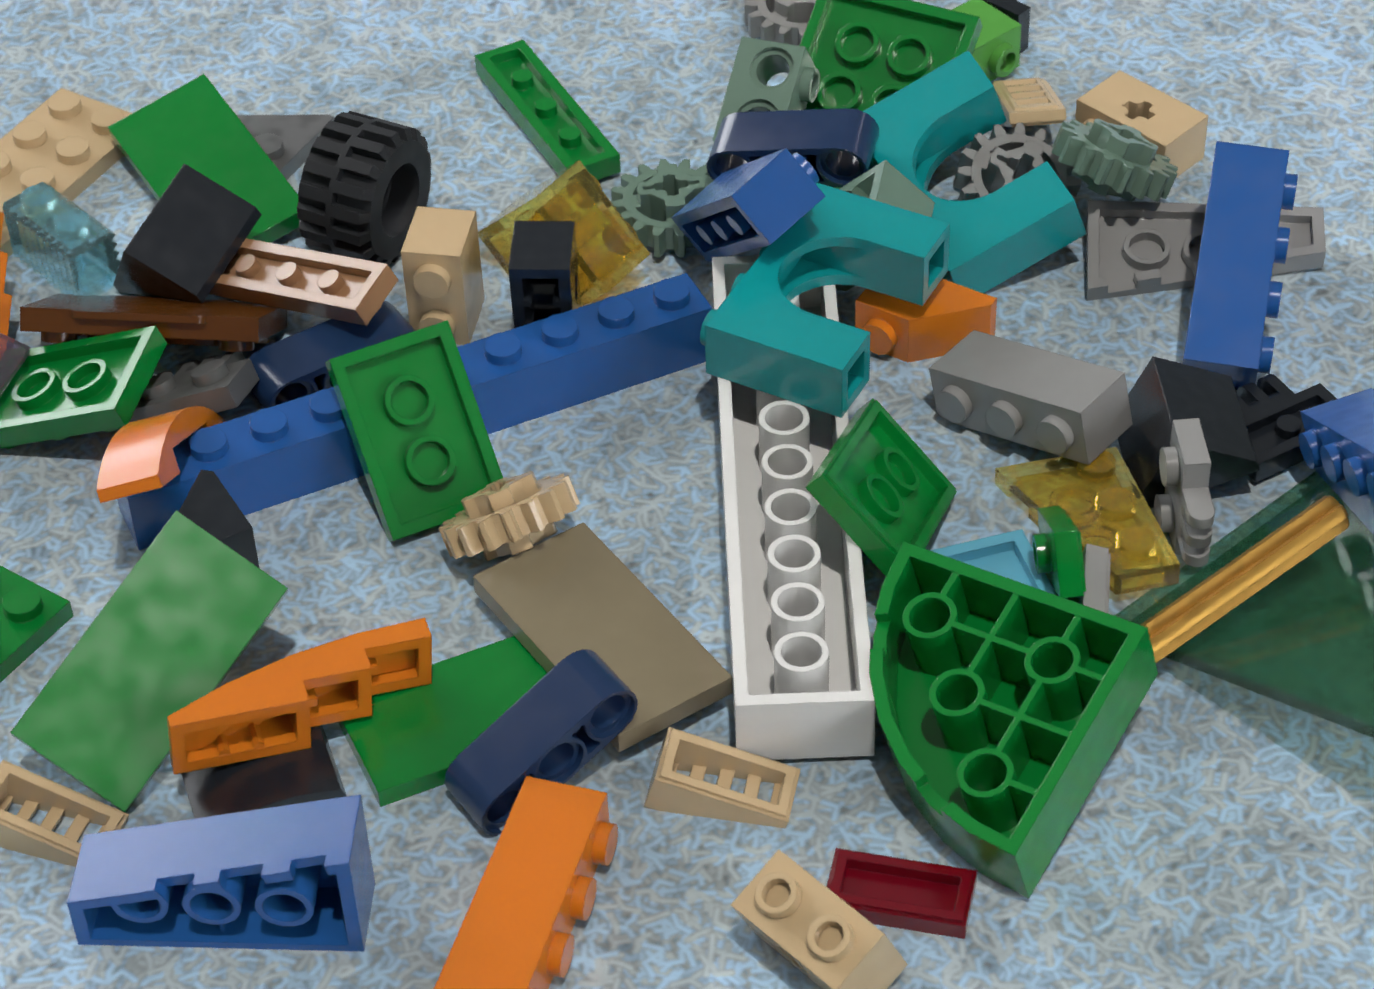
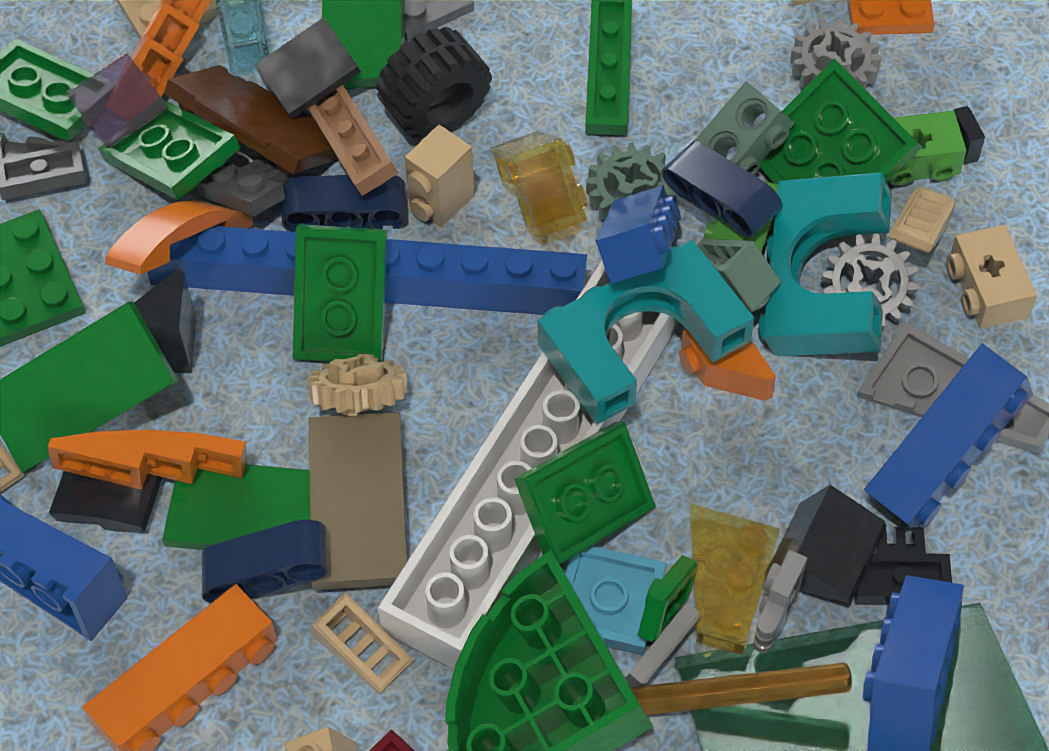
camera: 30 degrees right, 15 degrees up
black brick [508,221,581,328] -> none
light grey brick [929,330,1132,465] -> none
sand green gear [1051,118,1178,202] -> none

